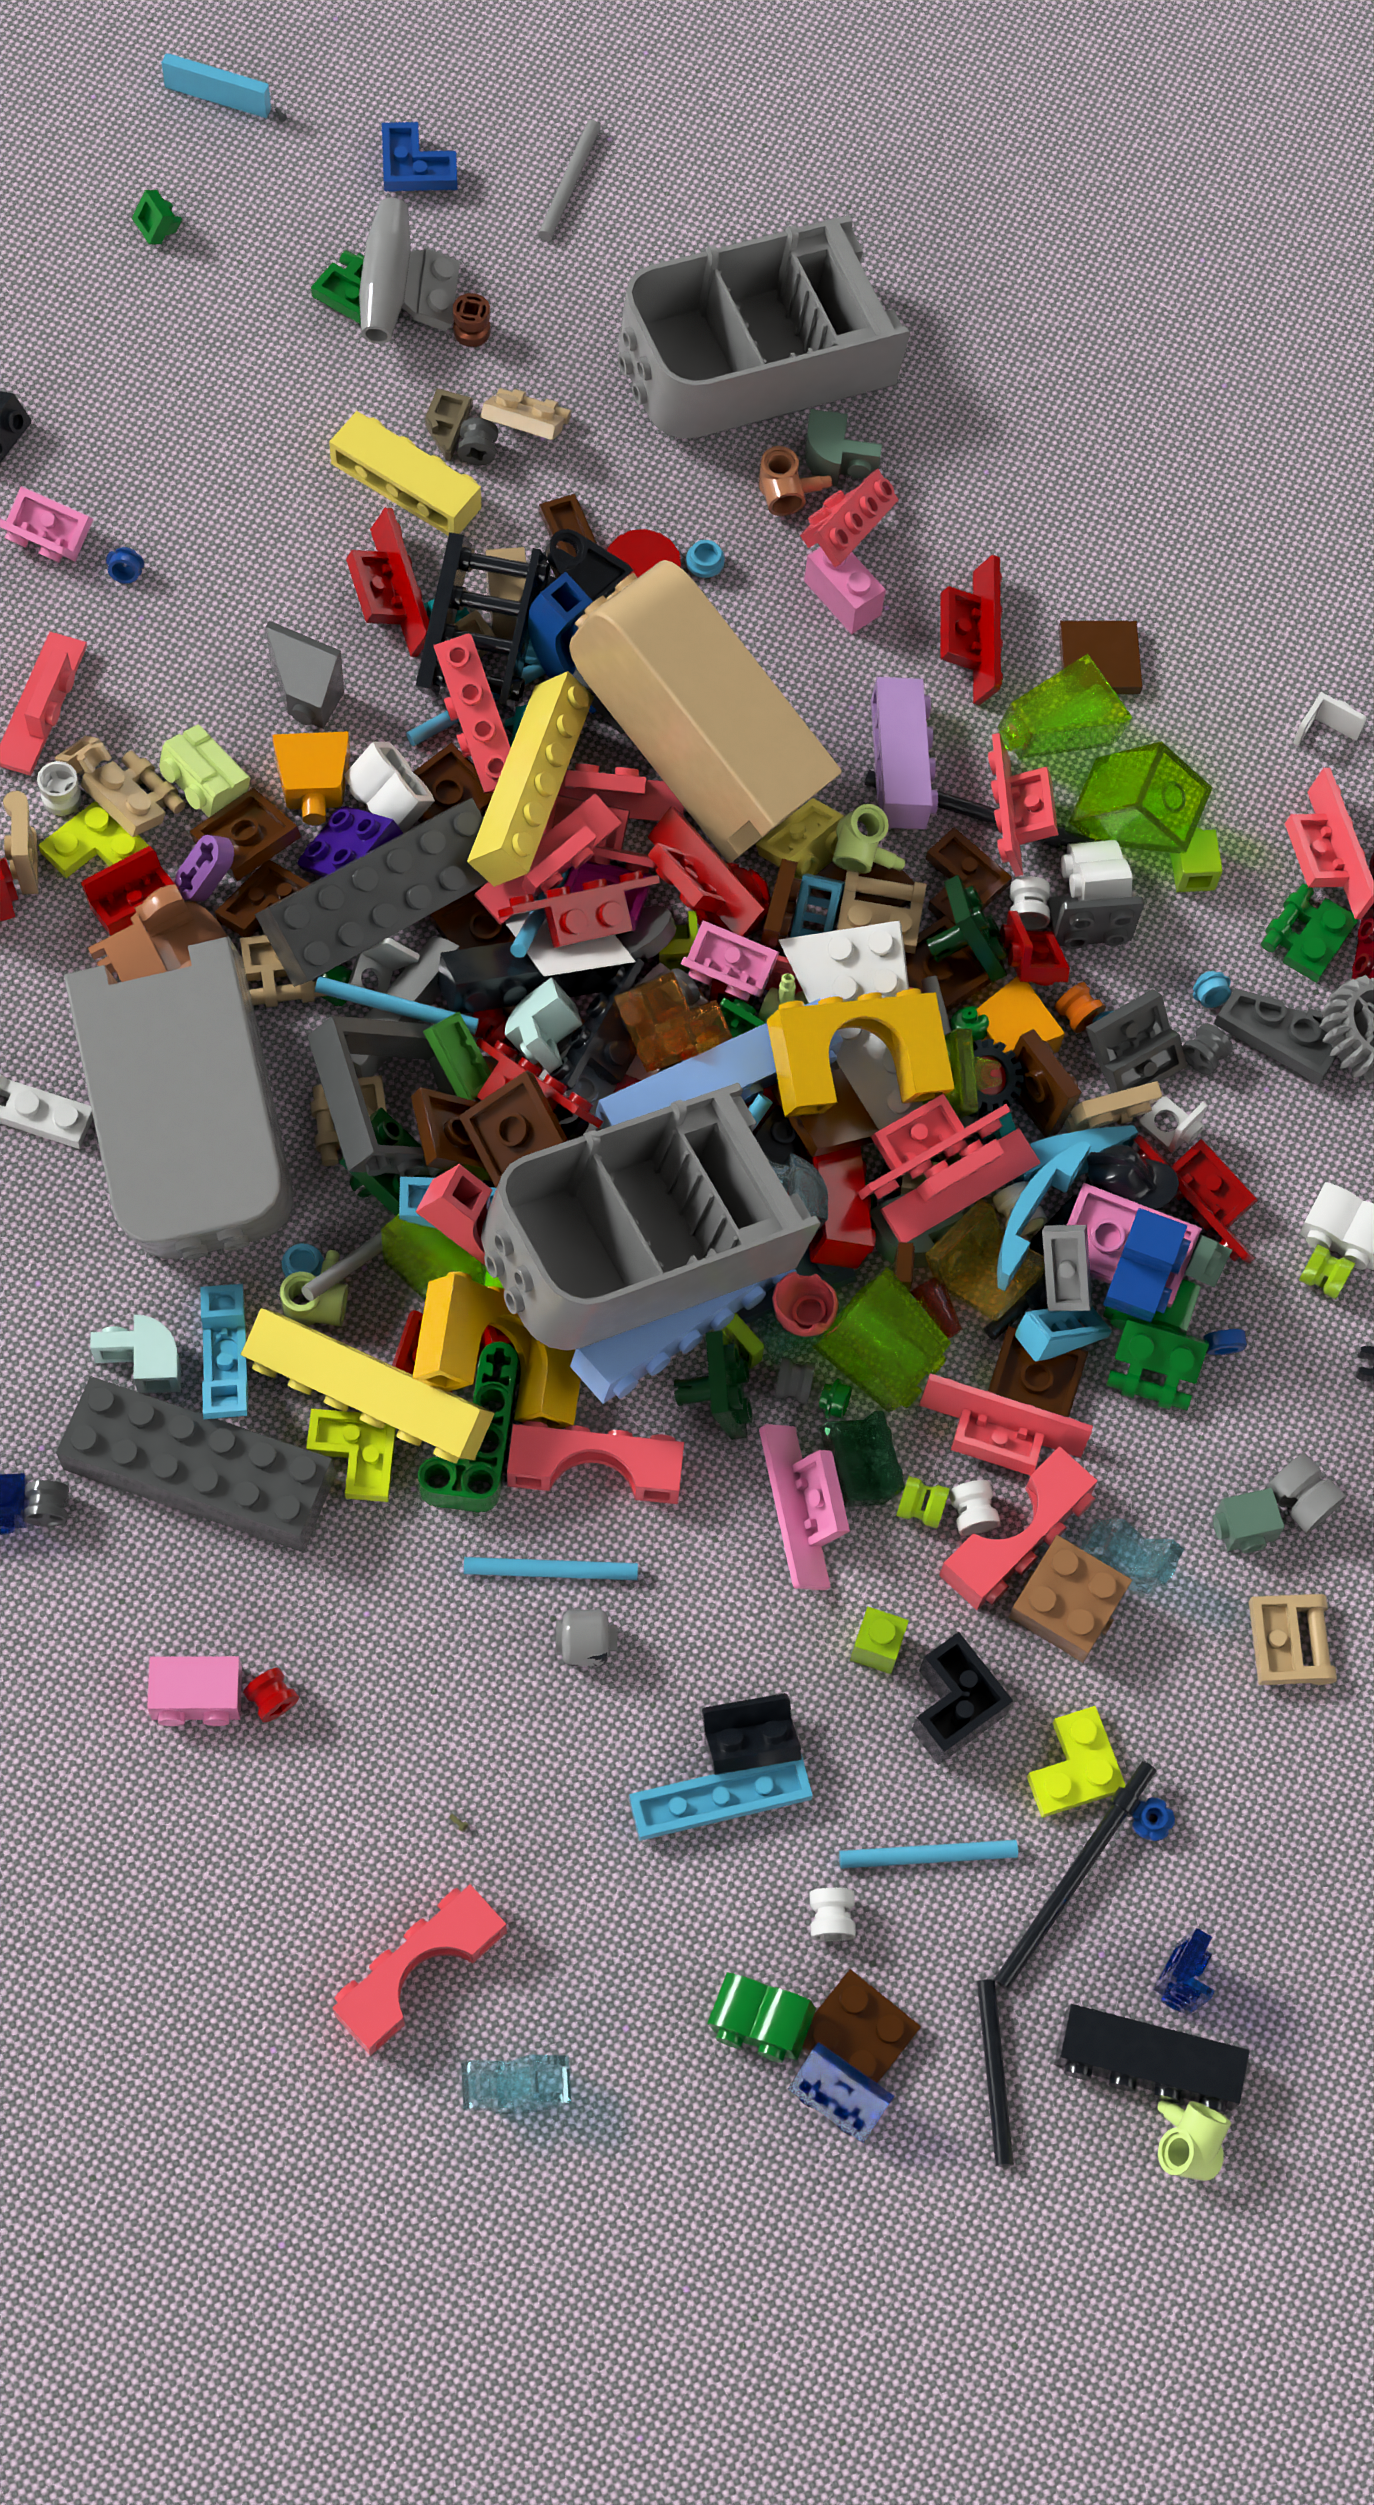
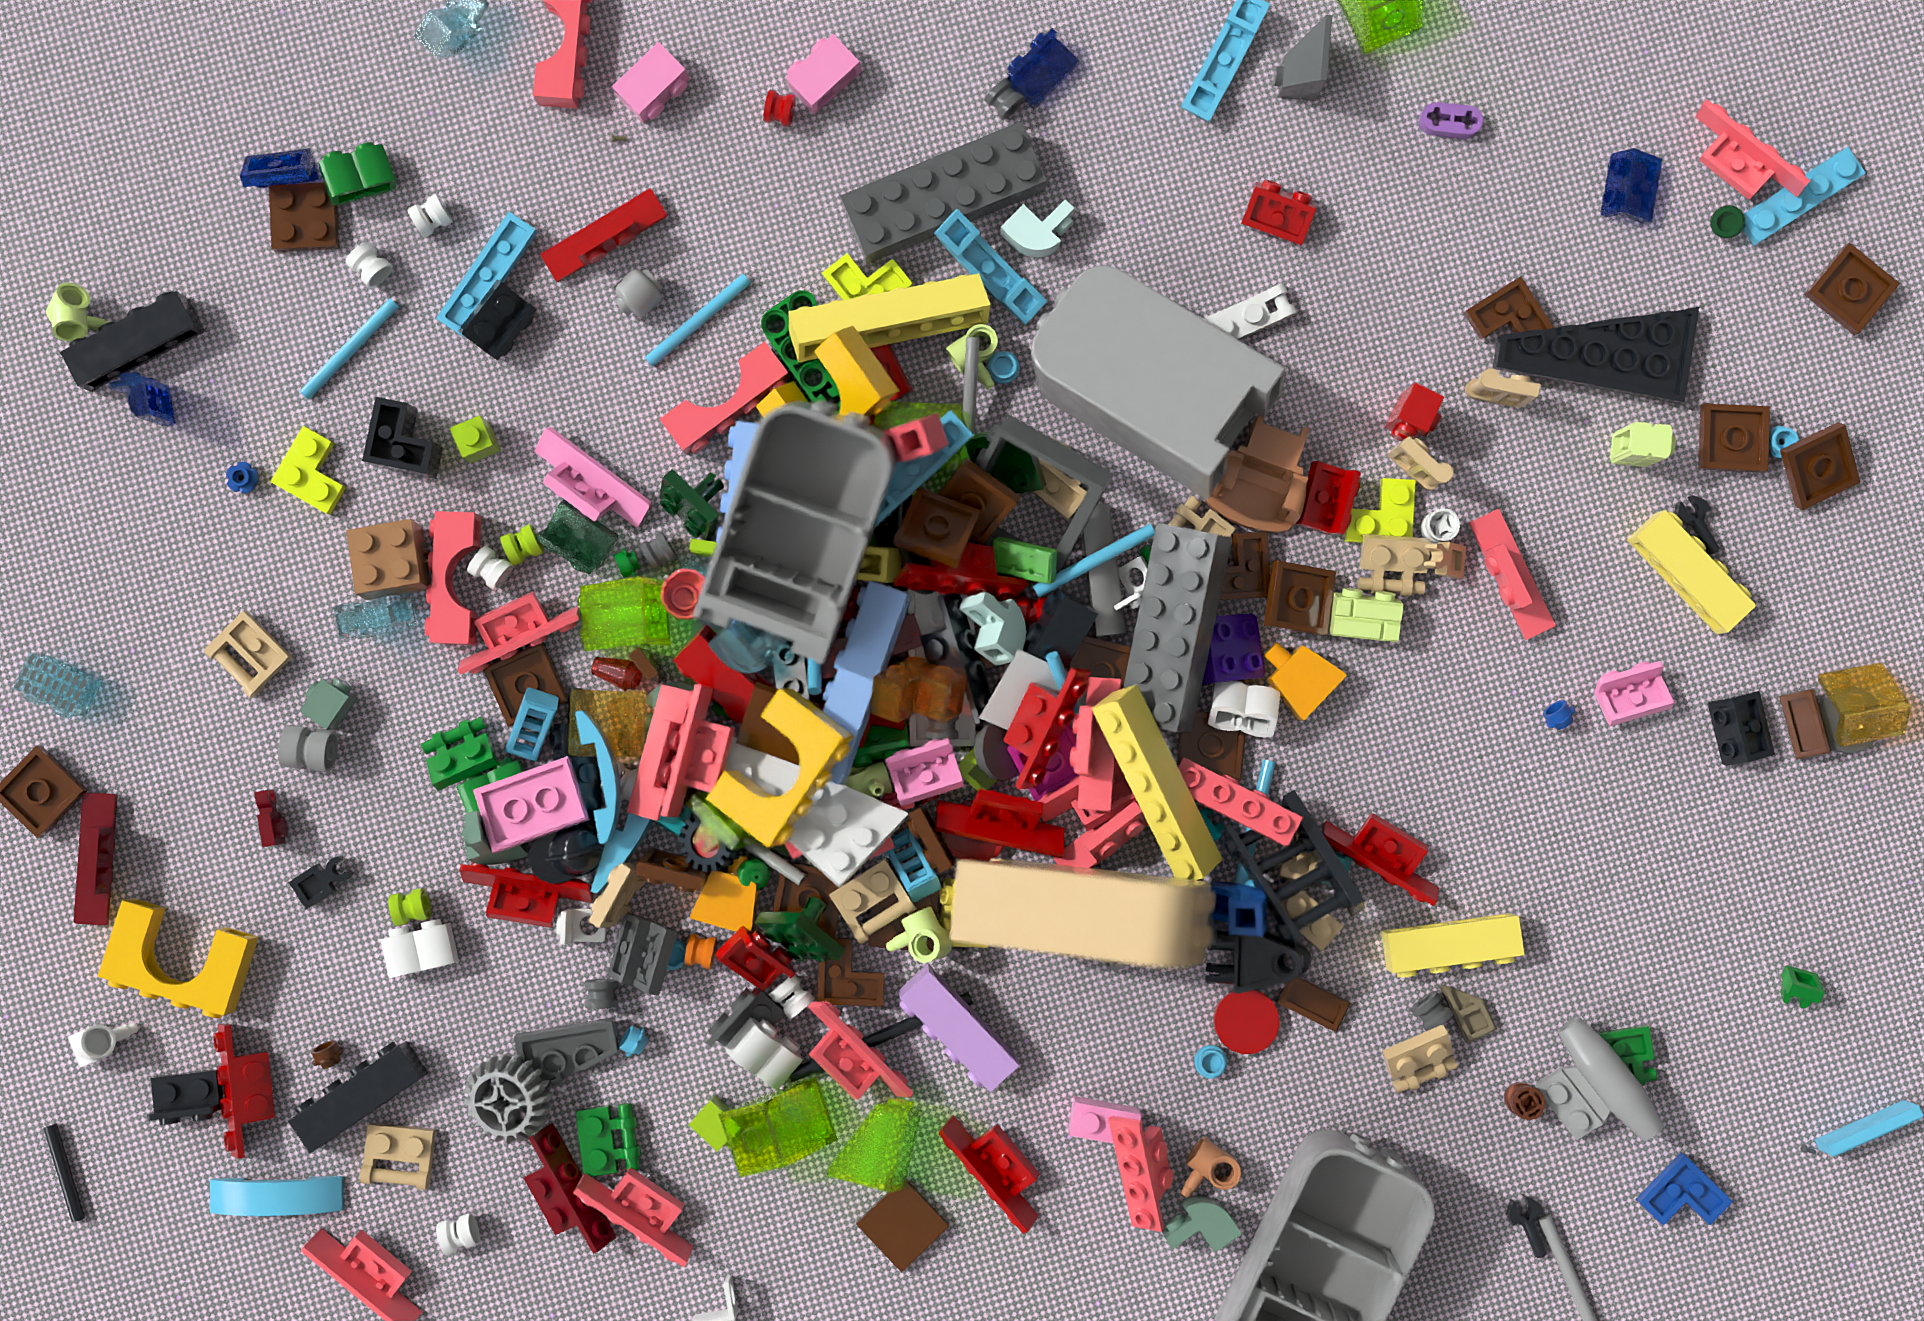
camera: 145 degrees right, 20 degrees up
medium lavender beam [175,835,234,902] -> none
slope [266,621,345,729] -> none
black bar [977,1979,1014,2167] -> none
black bar [993,1761,1157,1990] -> none
light grey plate [1042,1225,1092,1311] -> none
blue brick [1103,1208,1191,1323] -> none
blue tile [1203,1329,1247,1355] -> none
none -> white wheel [407,194,453,238]
none -> red bracket [540,188,668,283]
none -> bright pink brick [612,42,690,124]
none -> black bar [1506,1194,1547,1258]

